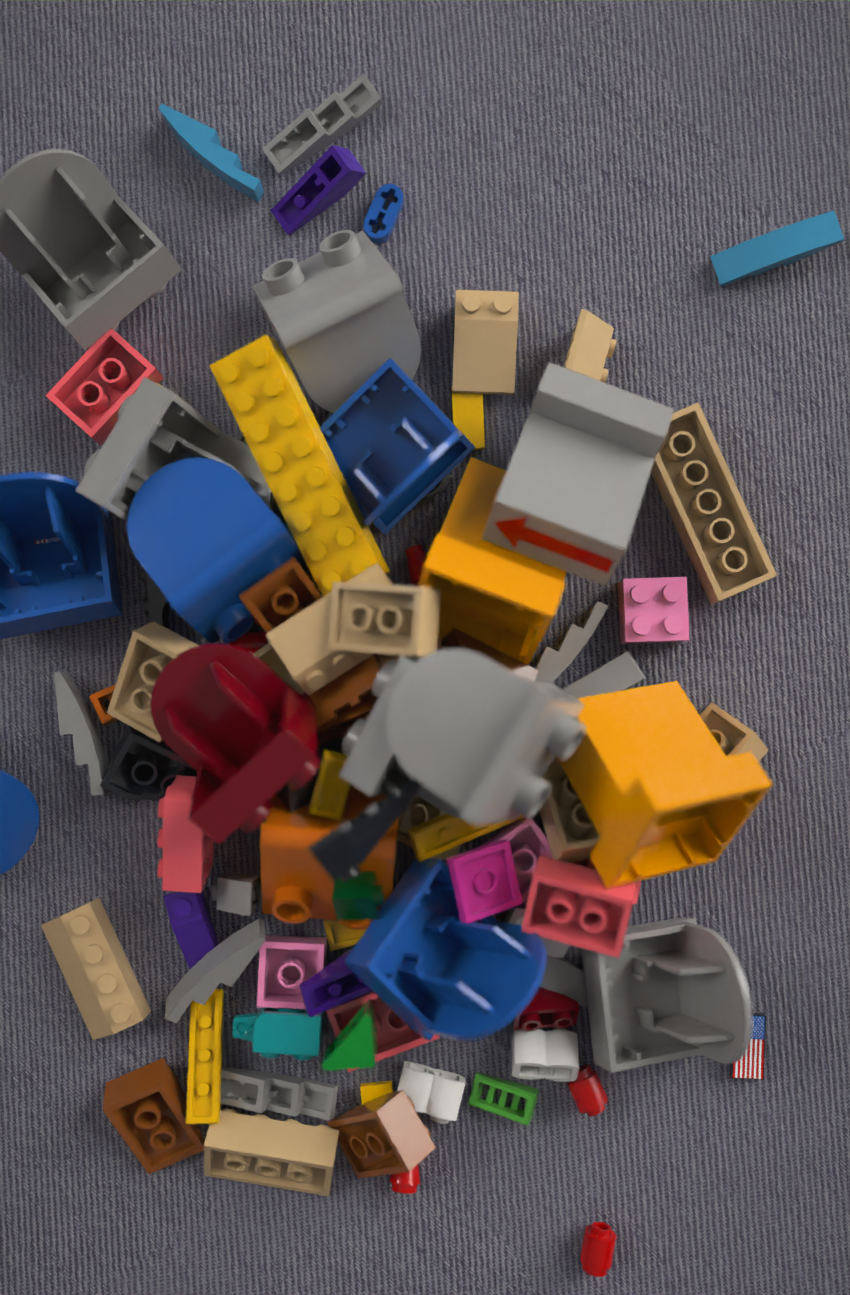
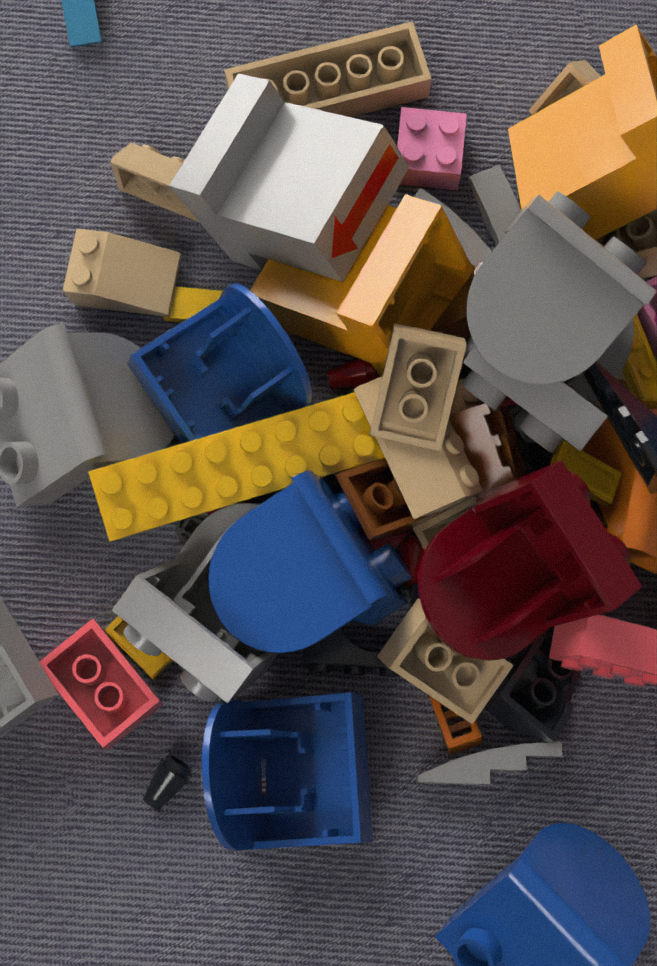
camera: 90 degrees left, 10 degrees down
none -> black cone [143,754,192,810]

